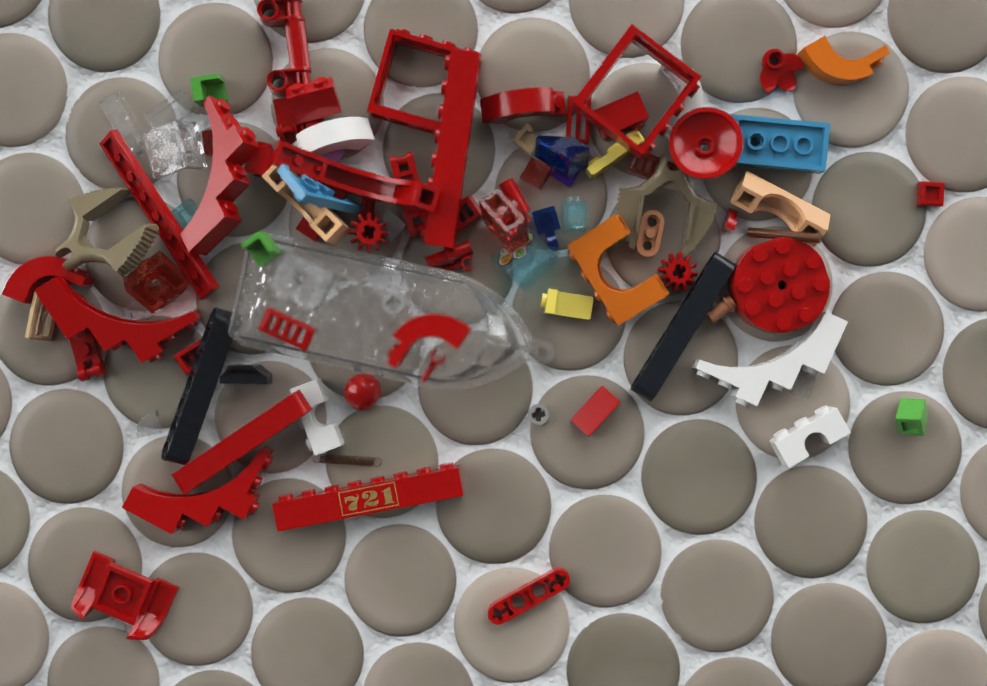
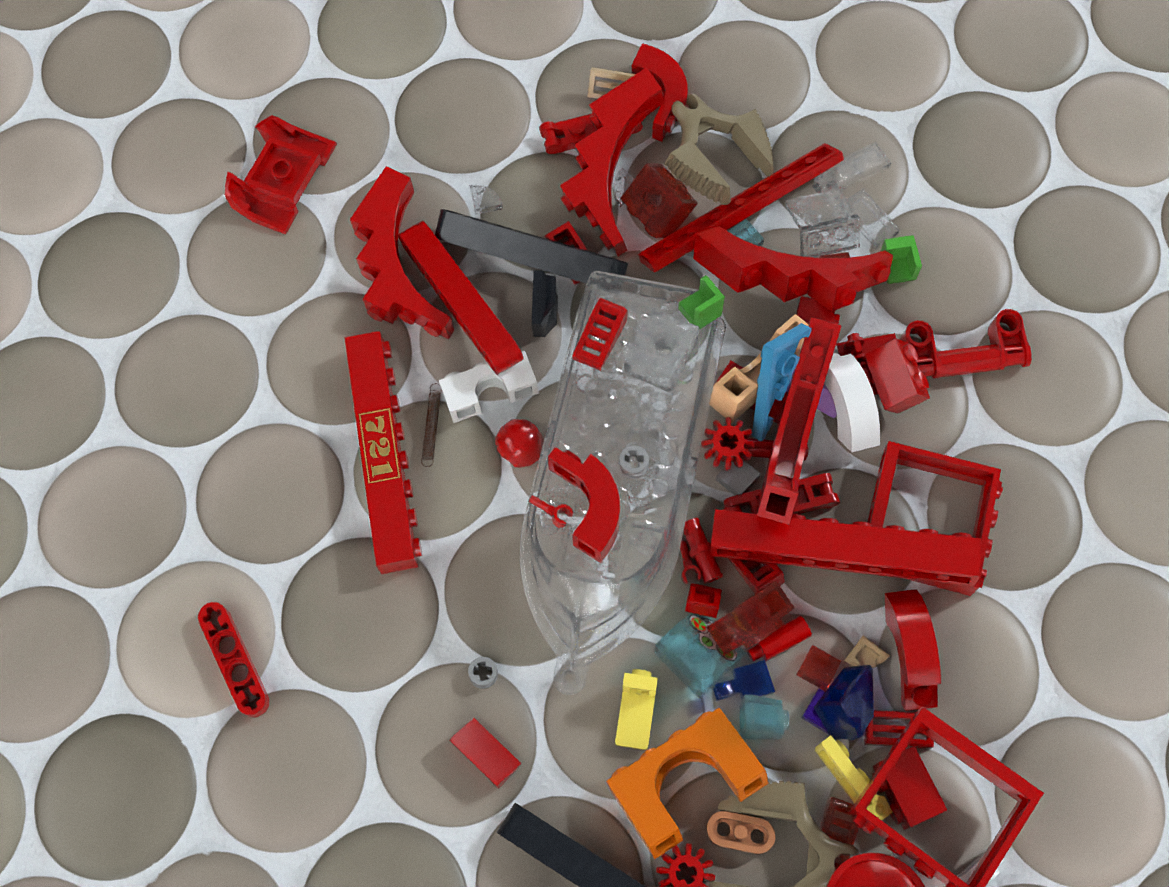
camera: 90 degrees right, 20 degrees down
none -> red tile [685,583,722,618]

